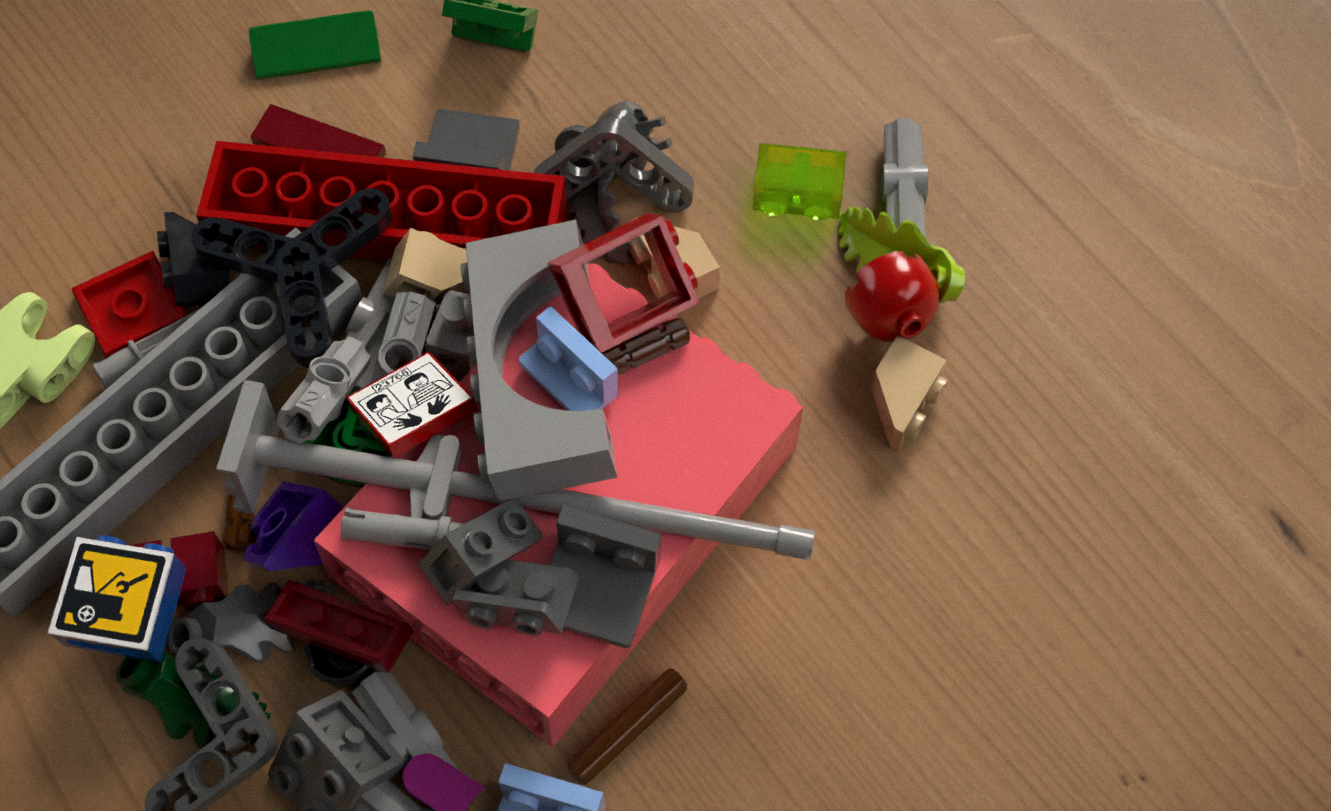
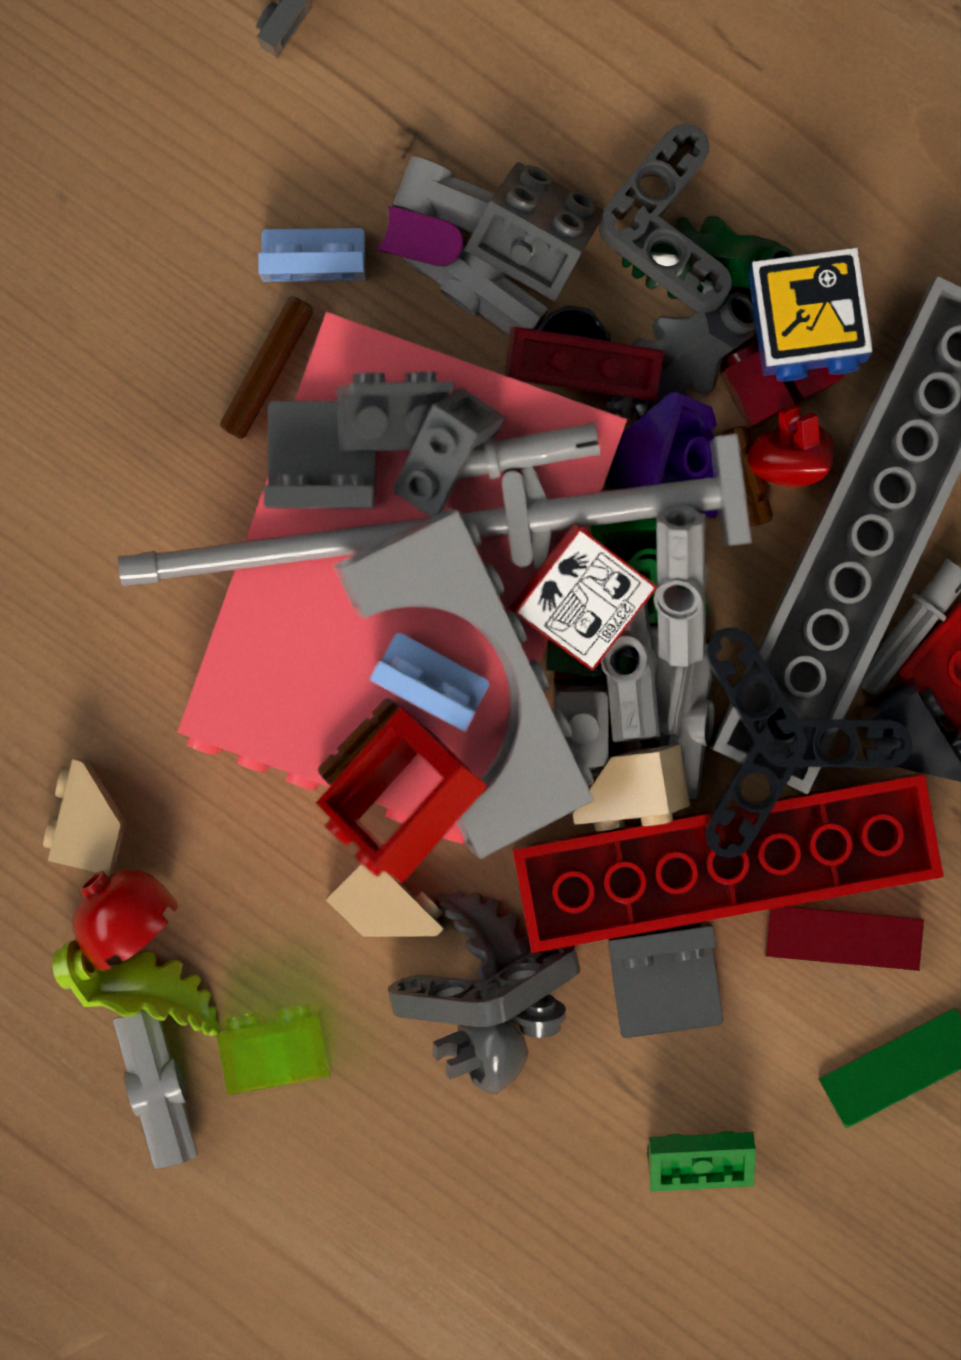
camera: 165 degrees right, 25 degrees up
none -> red piece [747,404,835,488]

